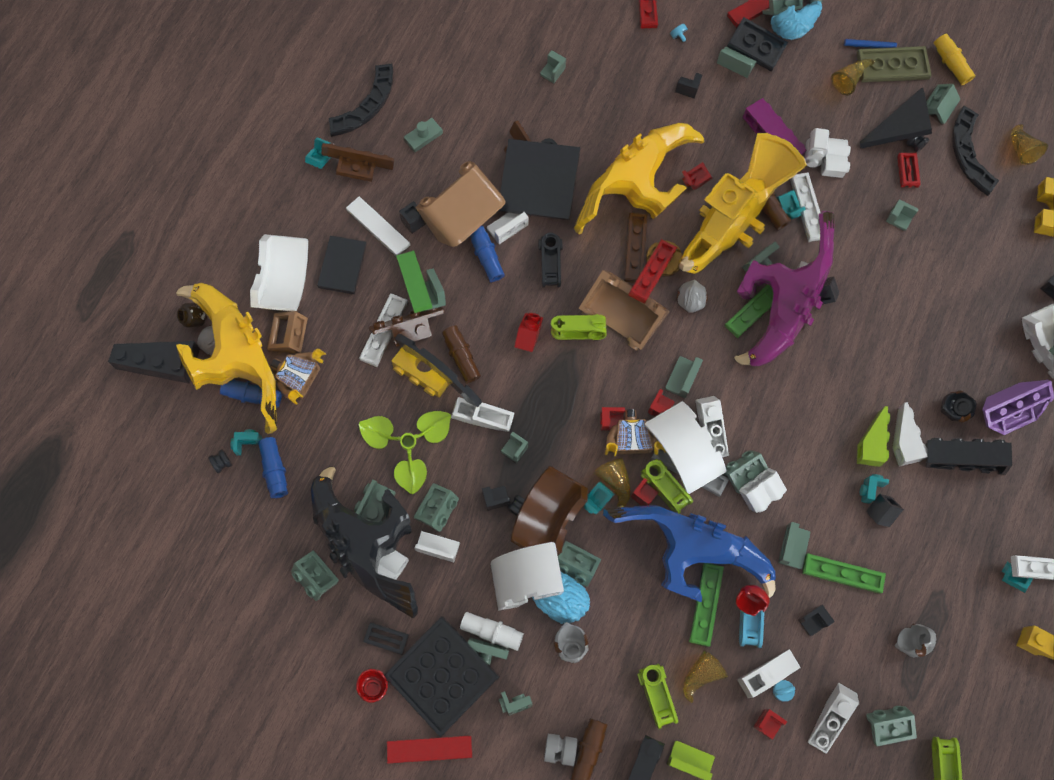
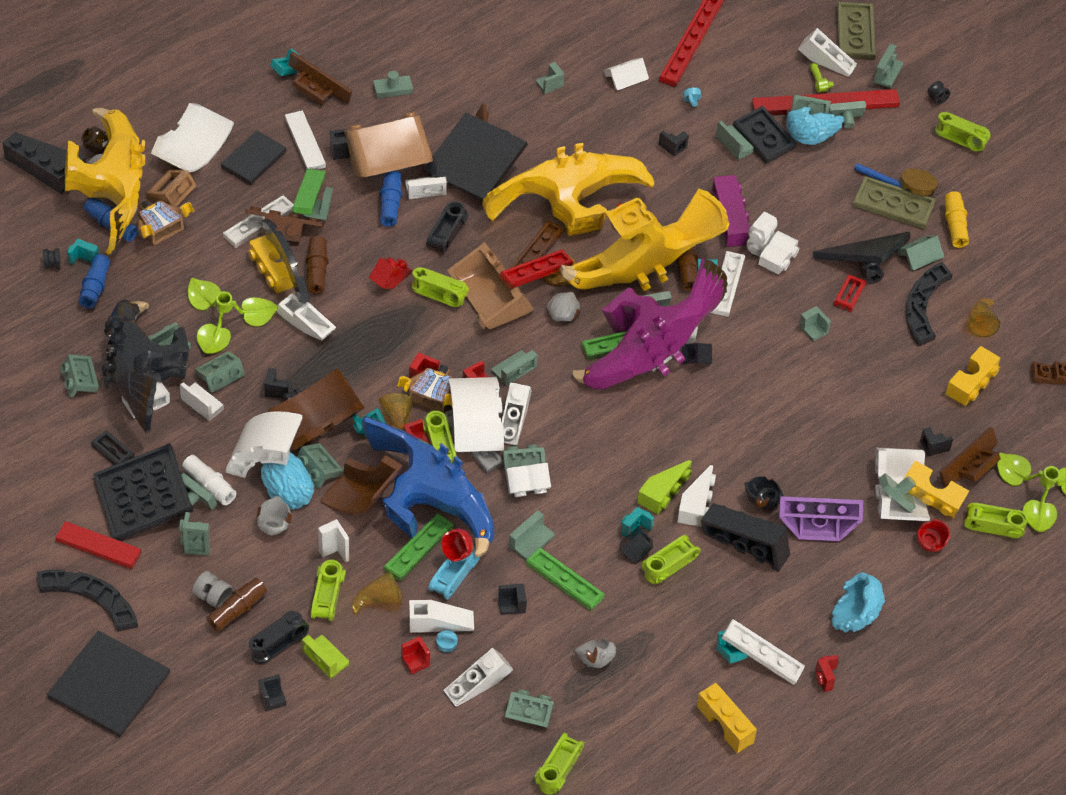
camera: 25 degrees right, 20 degrees down
black tile [329,64,393,137] -> none
red hair [356,668,388,703] -> none
sand green panel [501,432,528,463] -> none
clear yellow hat [831,59,875,96] -> none
none -> white panel [318,519,349,562]
none -> reddish brown panel [321,455,403,514]
none -> white panel [603,58,649,90]
none -> lime piece [642,535,701,584]
none -> pearl gold tile [900,168,938,196]

